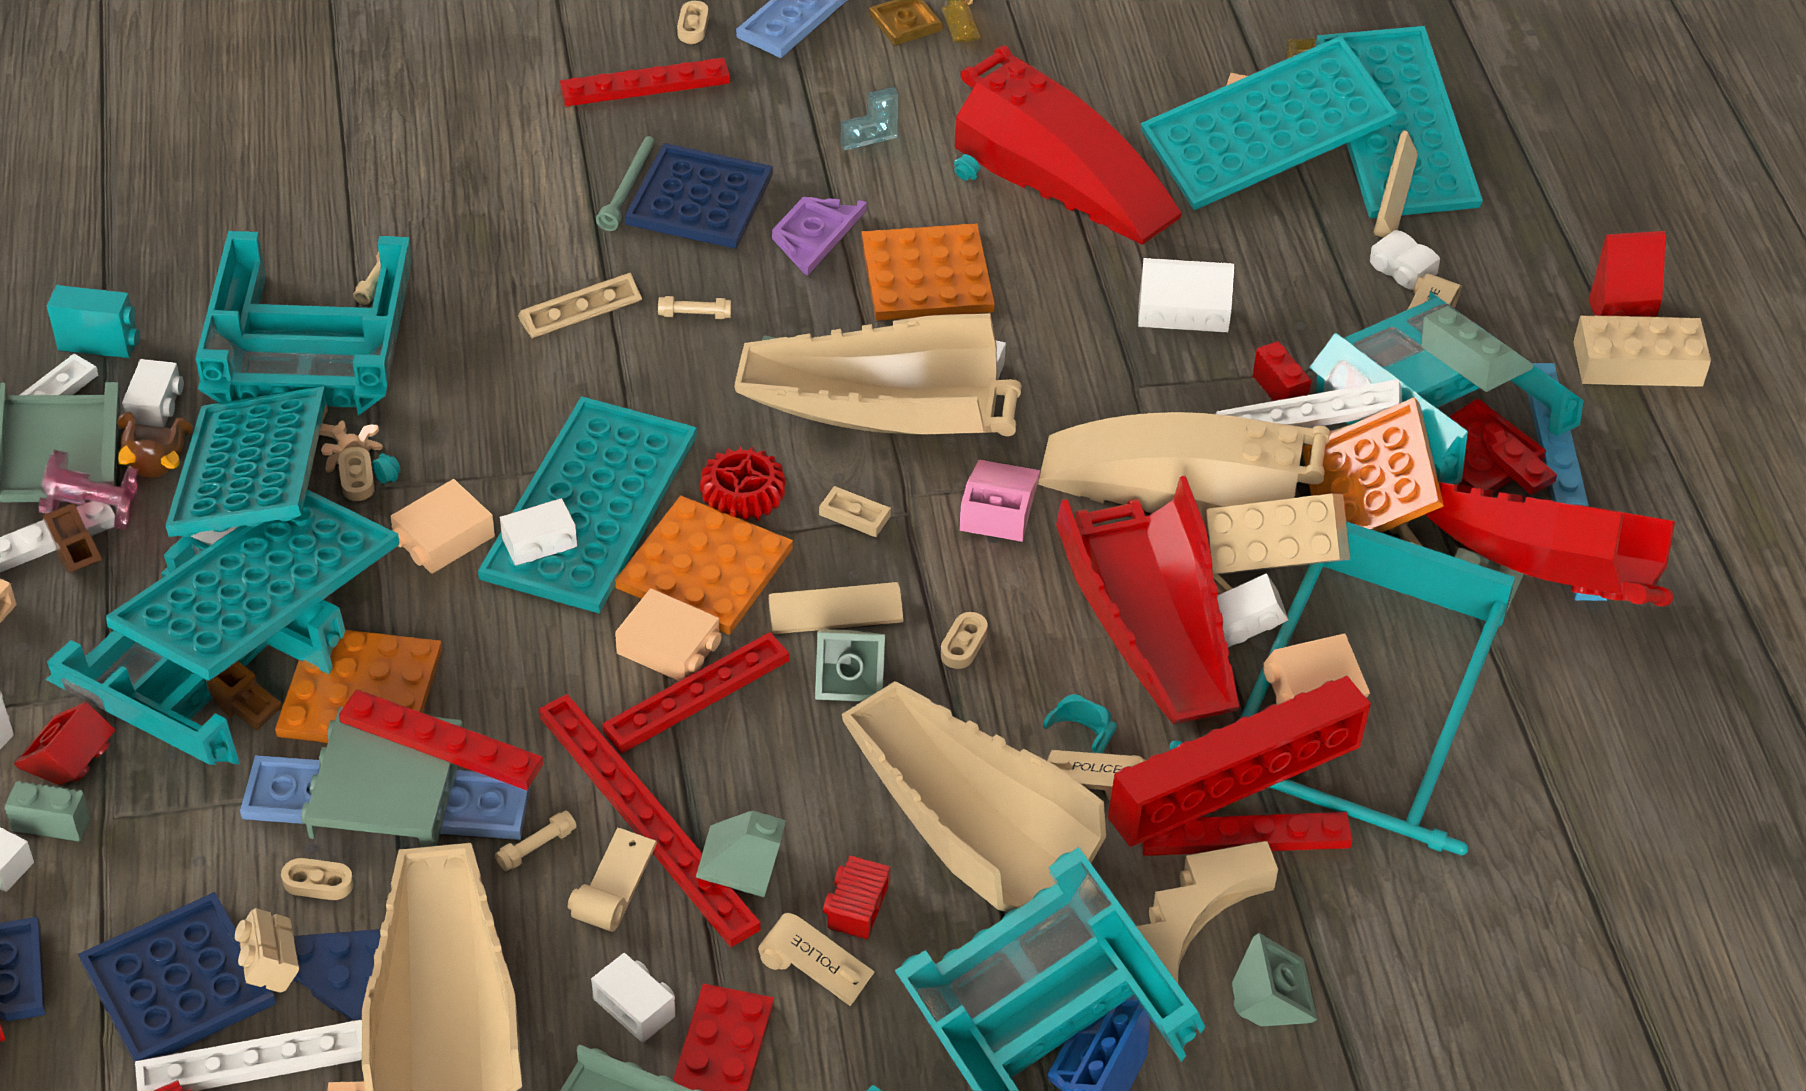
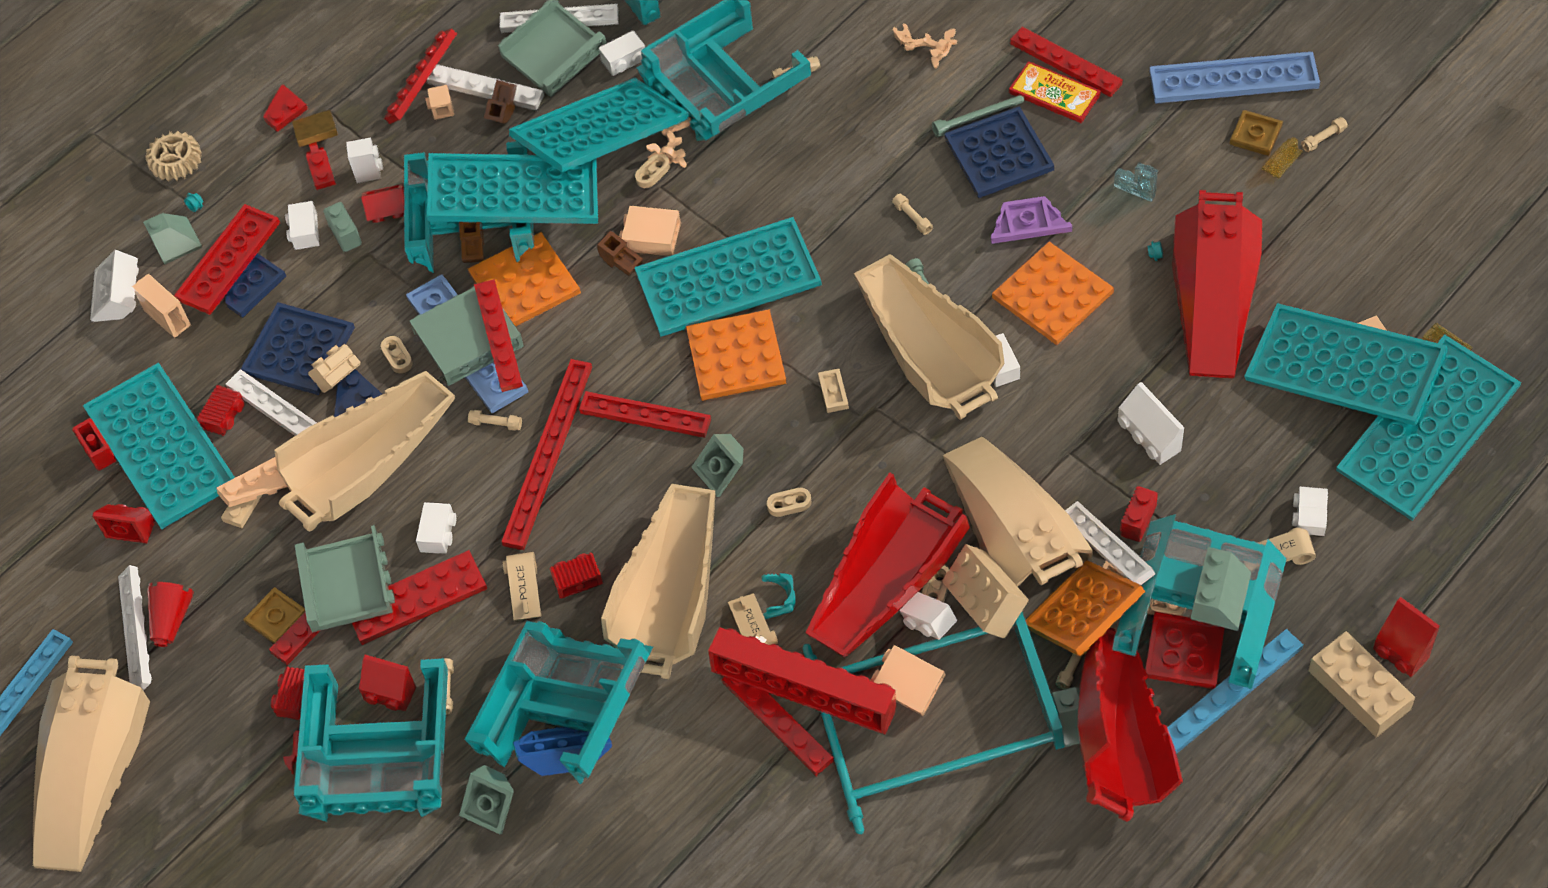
camera: 60 degrees right, 10 degrees up
clear pink piece [39,449,138,530] -> none
reddish brown hair [117,412,194,478] -> none
teal plate [372,453,400,484] -> none
white brick [500,498,577,566] -> none
tan slope [518,272,642,339] -> none
tan door [568,827,657,932] -> none
light nougat brick [615,588,722,681] -> none
tan plate [677,1,709,44] -> none
sand green slope [696,810,786,897] -> none
red gear [700,446,786,522] -> none
tan slope [769,582,903,634] -> none
bright pink slope [960,460,1041,542] -> none
tan arch [1136,841,1278,983] -> none
sand green slope [1232,933,1317,1026] -> none
tan slope [1373,131,1418,238] -> none
red hinge [1481,422,1557,495] -> none
none -> reddish brown brick [597,230,643,276]
none -> light nougat piece [893,24,957,69]
none -> tile [1009,61,1101,123]

